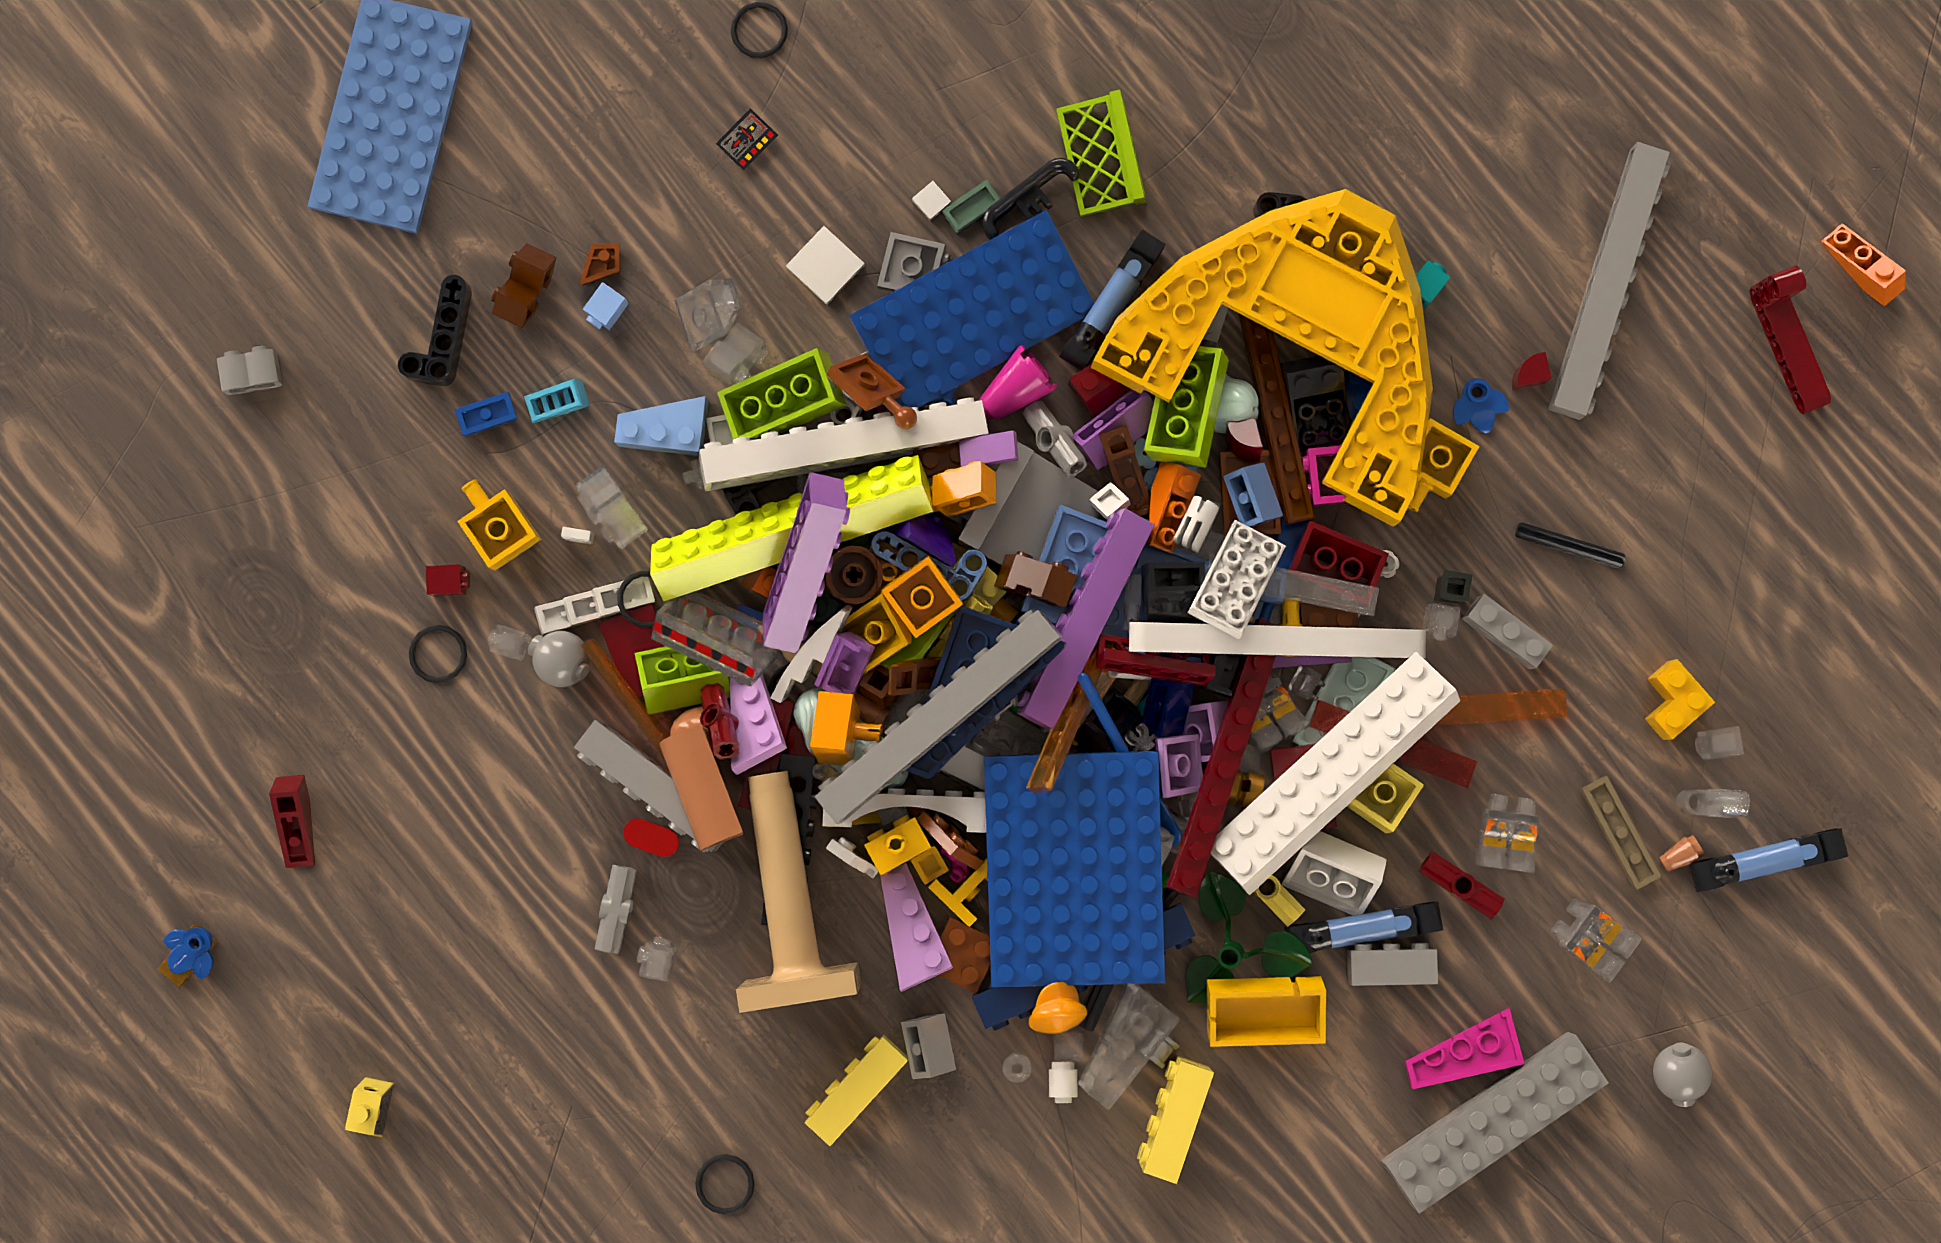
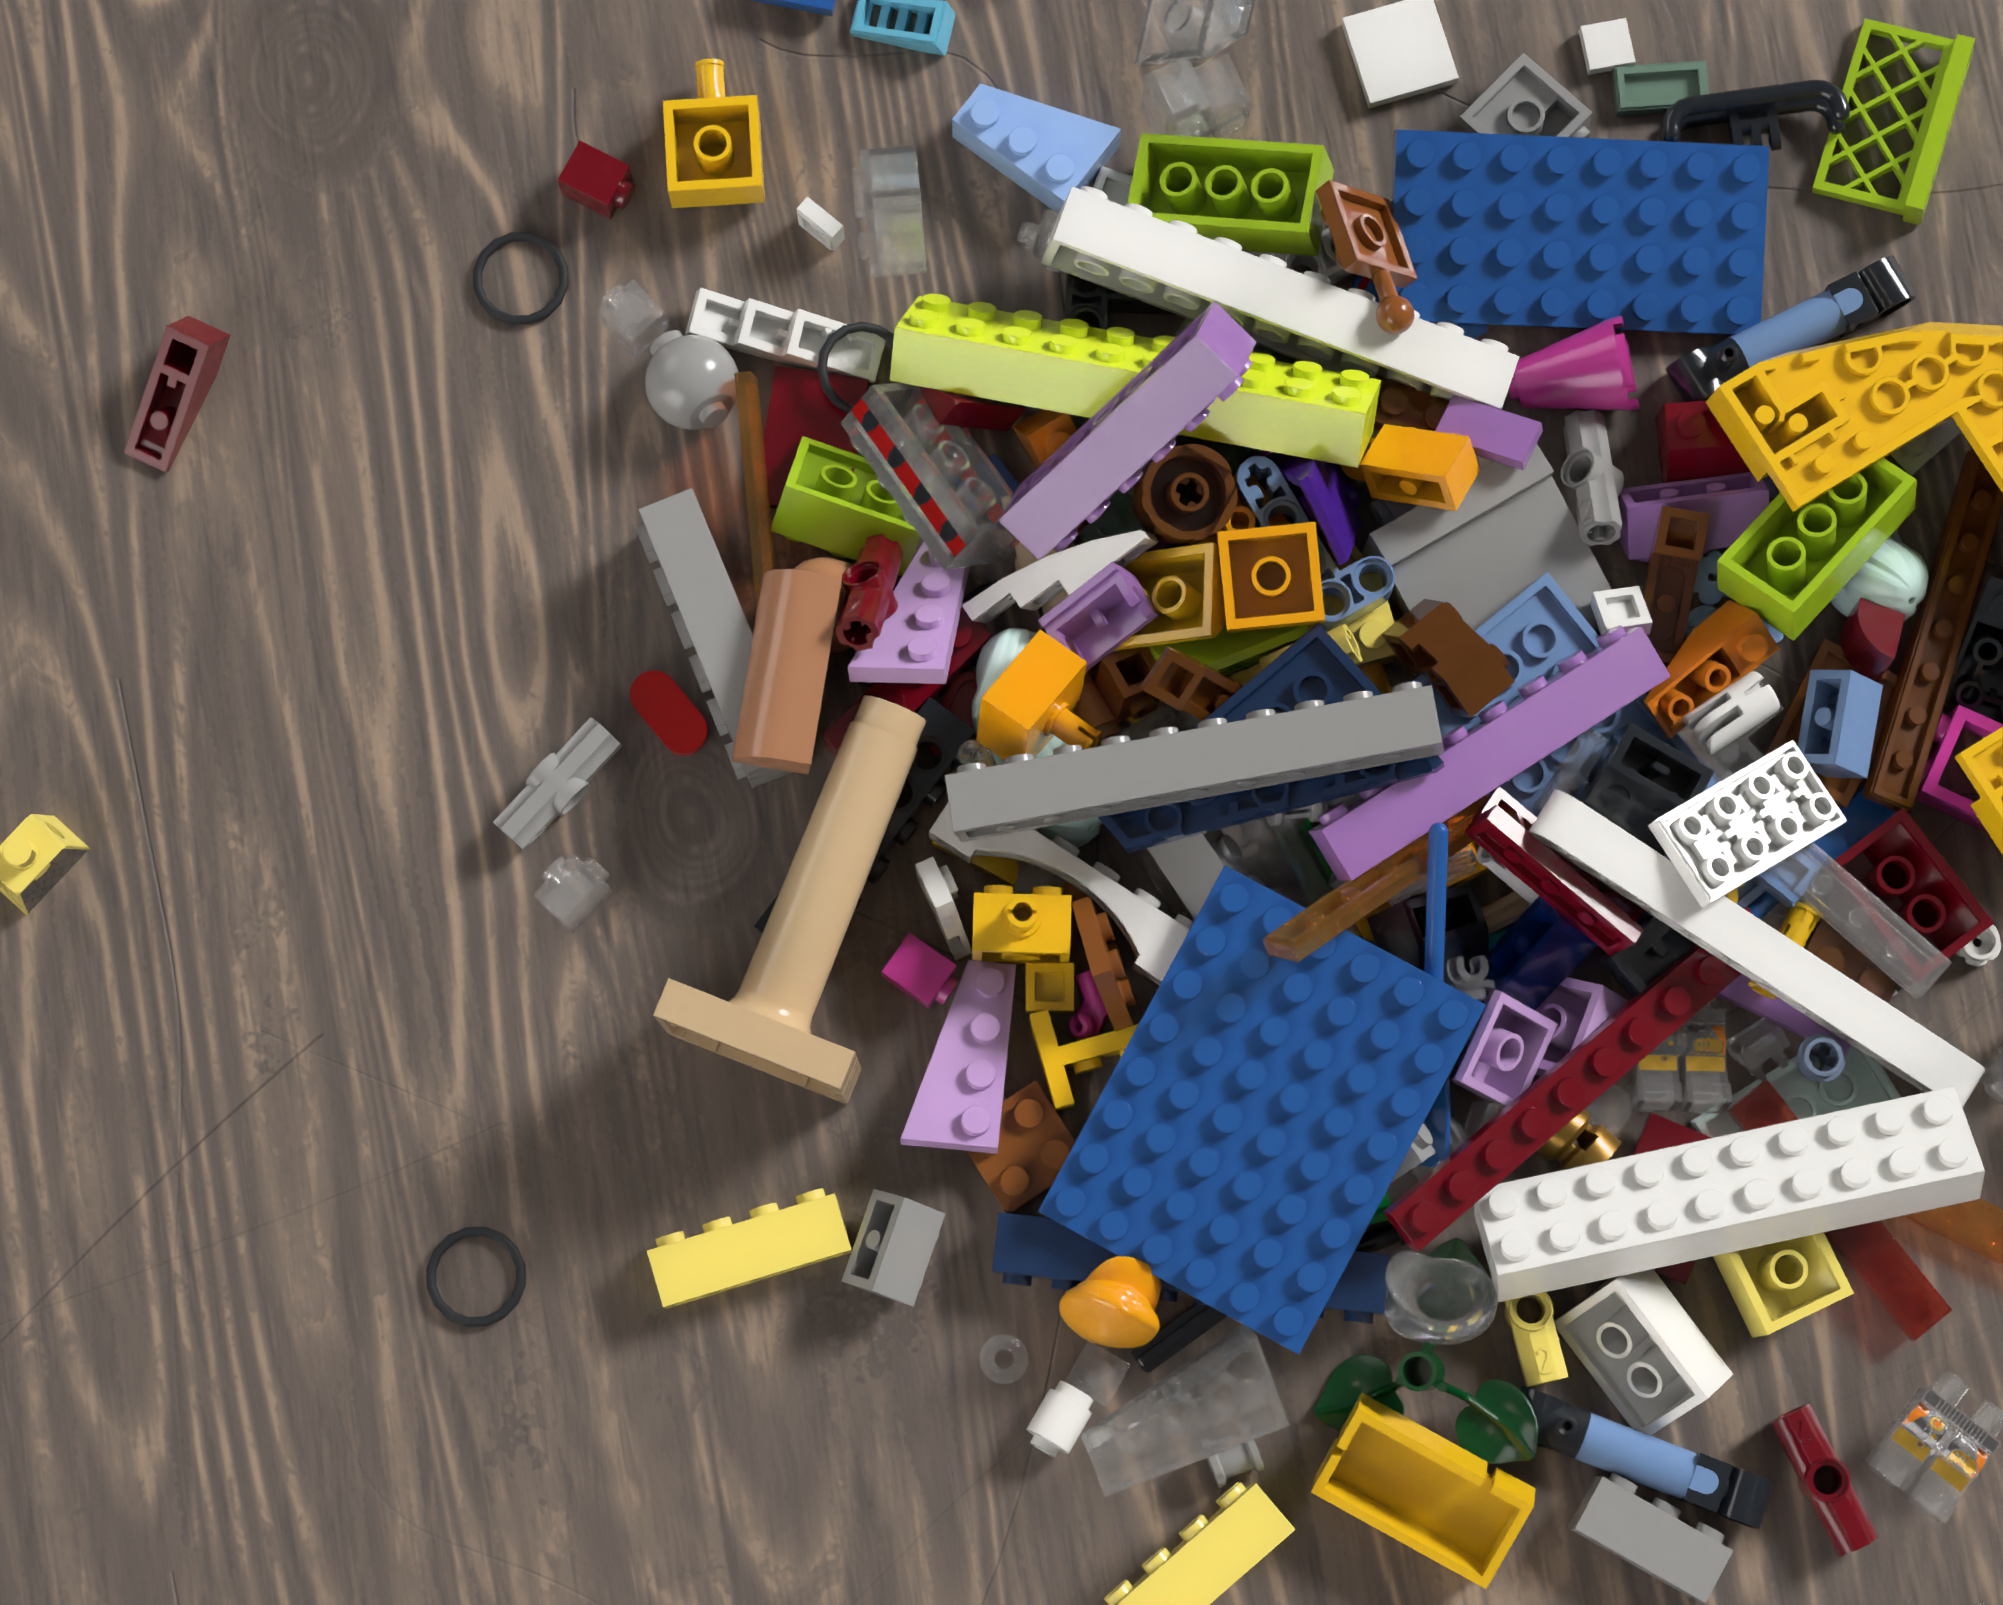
camera: 30 degrees right, 5 degrees down
none -> dark pink brick [881,933,959,1010]
none -> dark red slope [920,387,1025,431]
none -> clear piece [1385,1251,1498,1345]
none -> sand blue cone [1796,1034,1846,1082]

